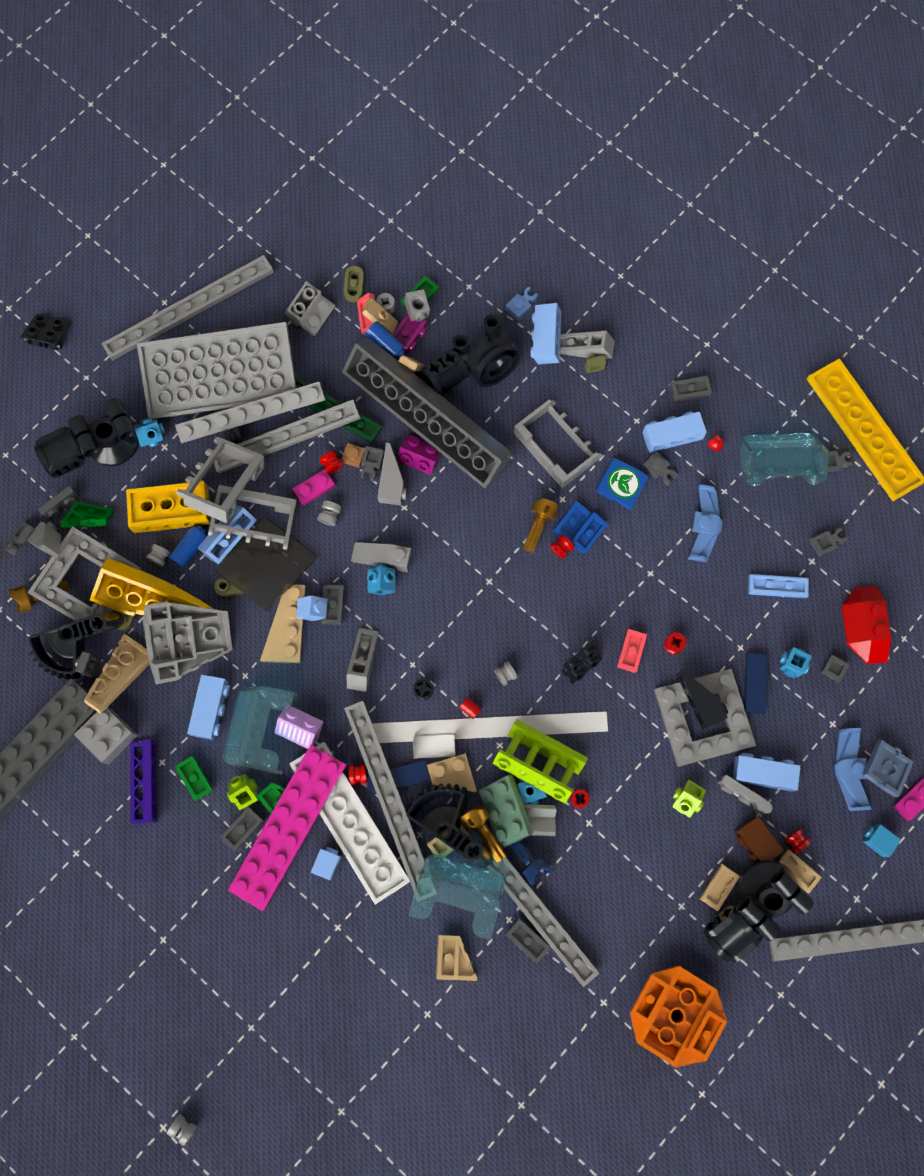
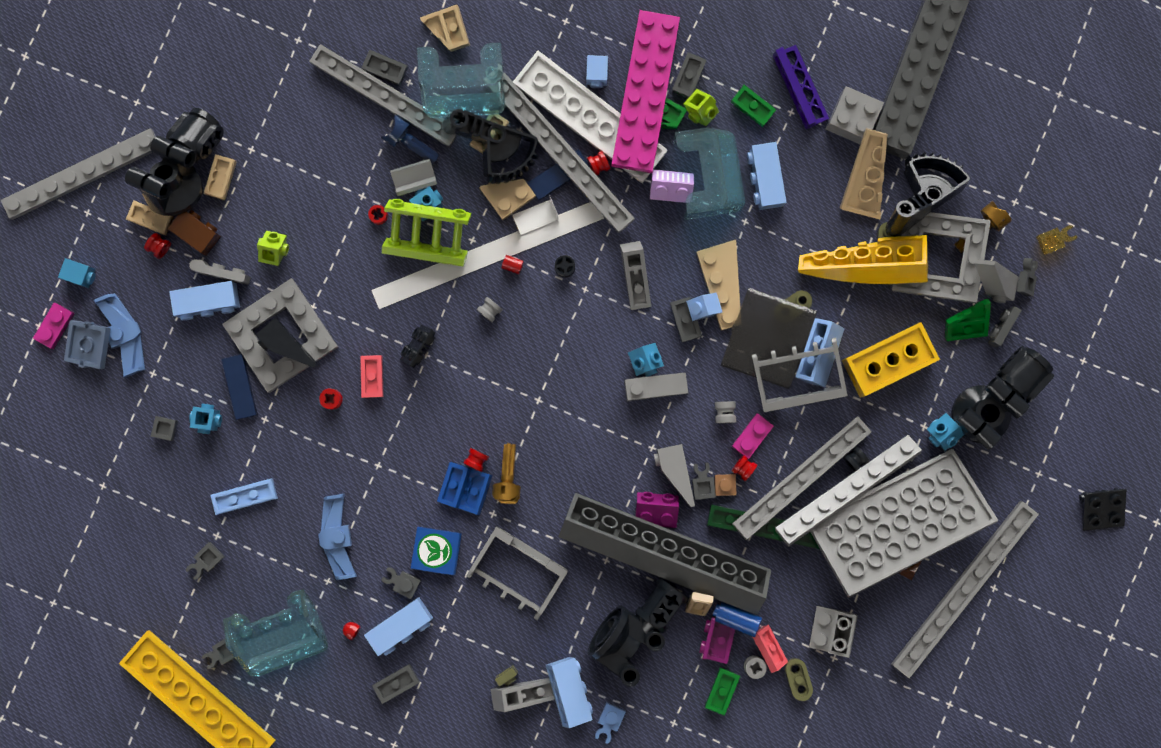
camera: 155 degrees right, 10 degrees up
dark grey plate [75,651,102,679] -> none
light grey wedge [143,602,232,684] -> none
light grey wheel [146,544,170,567] -> none
blue brick [168,525,207,569] -> none
light grey hinge [176,437,264,523] -> none
tan plate [362,298,398,334] -> none
light grey brick [404,289,430,322] -> none
pearl gold piece [460,804,507,862] -> none
sand green plate [479,775,534,848] -> none
orange piece [629,966,727,1067] -> none
red wedge [841,586,891,664] -> none

